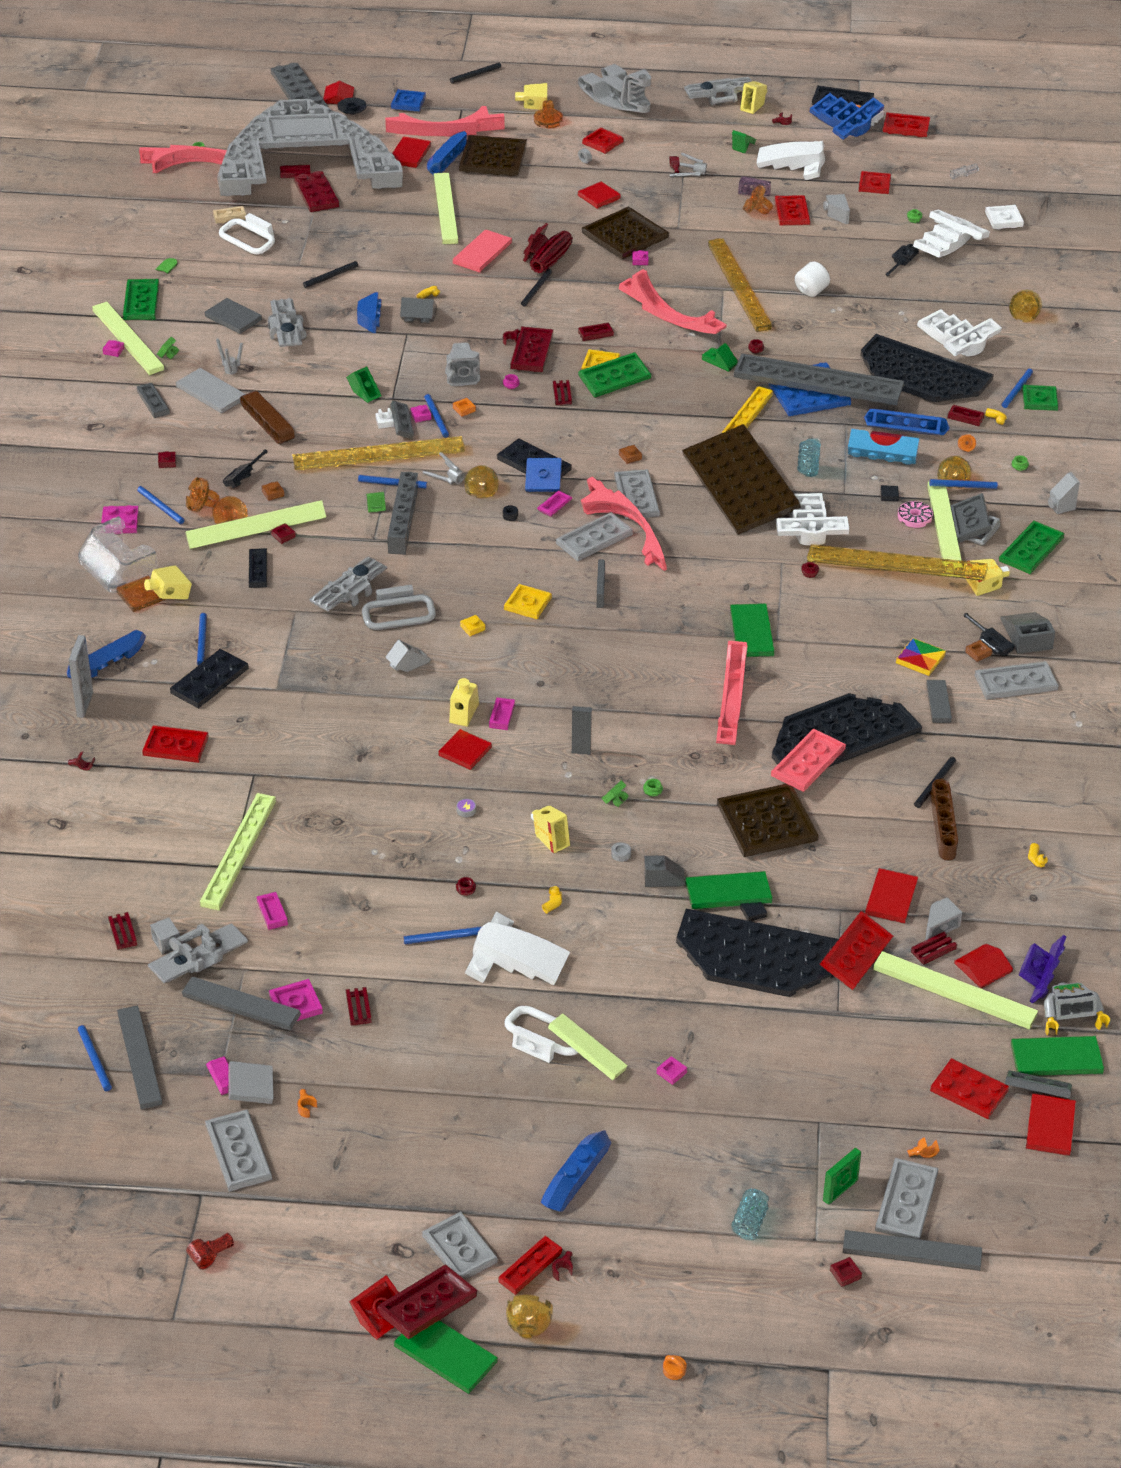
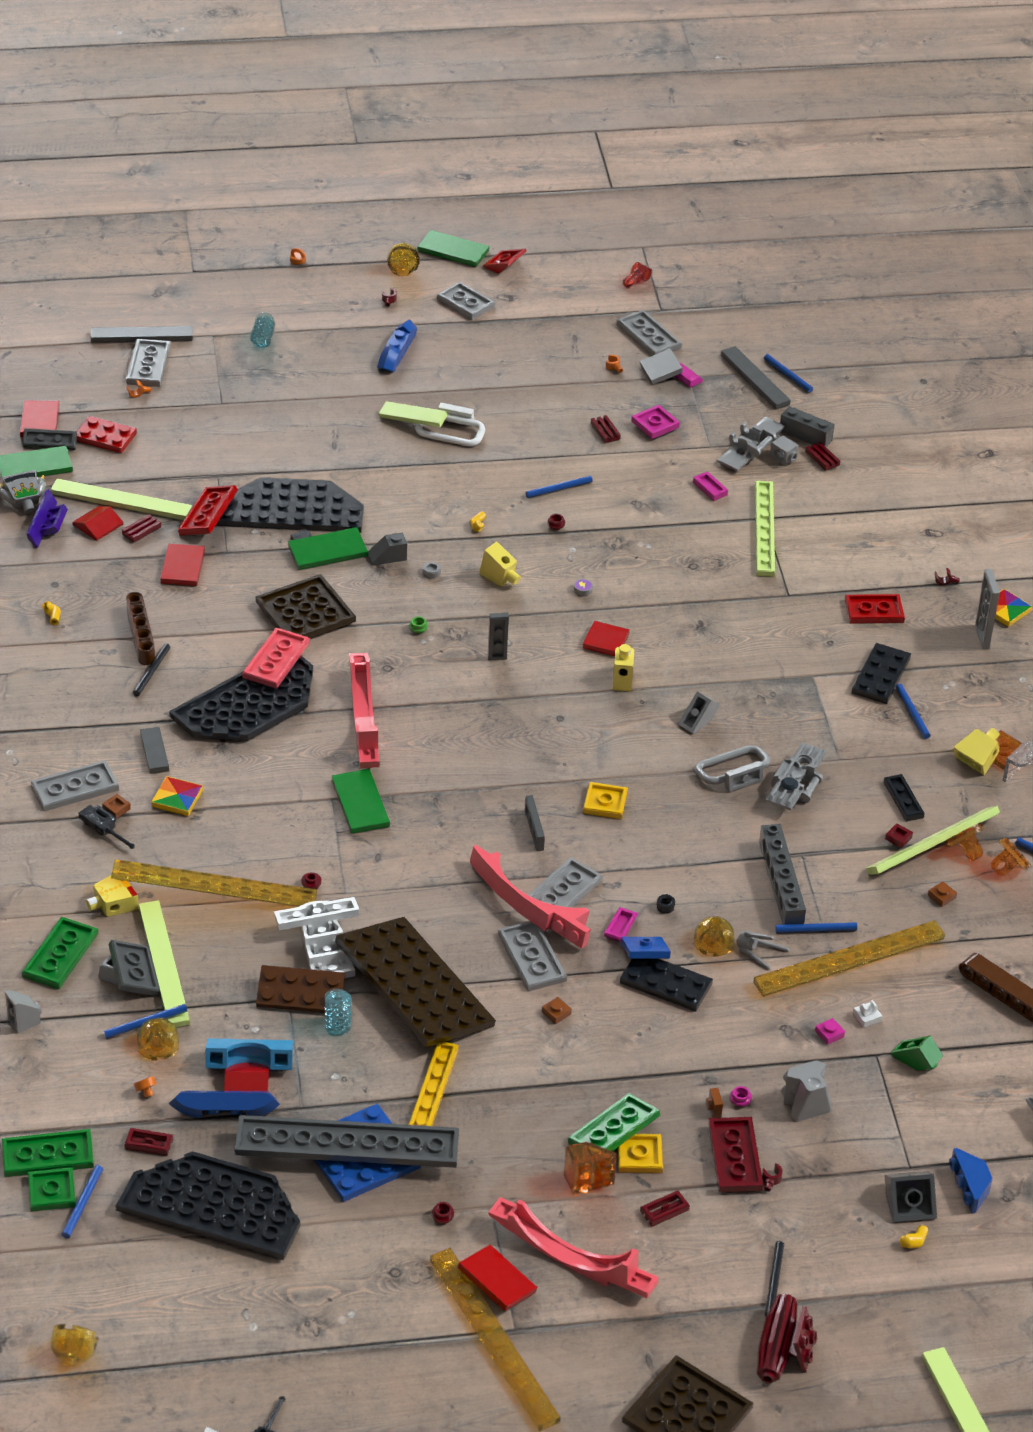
camera: 165 degrees right, 0 degrees up
blue brick [67,630,146,679] -> none
dark grey tile [182,976,301,1030] -> none
black piece [223,449,268,488] -> none
bright green tile [366,492,386,512] -> none
dark red plate [377,1264,477,1339] -> none
dark grey tile [390,400,414,439] -> none
blue bar [424,394,449,438] -> none
coral tile [453,229,512,272] -> none
orange plate [453,398,476,417] -> none
yellow plate [460,615,485,636] -> none
white slope [465,912,570,985] -> none
dark pink tile [489,697,515,730] -> none
red plate [498,1235,562,1295] -> none
dark red tile [553,380,572,405] -> none
bright green tile [601,780,629,807] -> none
dark pink plate [632,250,648,265] -> none
dark pink plate [656,1056,687,1085] -> none
green slope [702,343,738,372] -> none
white head [795,261,830,297] -> none
green tile [822,1147,861,1205] -> none
dark red plate [830,1257,862,1287] -> none
black tile [880,485,899,501] -> none
tile [898,501,933,528] -> none
white slope [917,309,1002,357] -> none
light grey slope [925,897,962,940] -> none
yellow arm [985,408,1007,425] -> none
dark grey slope [1000,612,1056,654] -> none
bright green plate [1011,455,1029,471] -> none
none -> green tile [2,1129,94,1177]
none -> reddish brown plate [256,965,345,1014]
none -> red tile [457,1244,538,1311]
none -> clear orange slope [564,1141,617,1195]
none -> dark orange plate [706,1088,723,1118]
none -> dark grey brick [780,406,835,447]
none -> tile [995,589,1033,627]

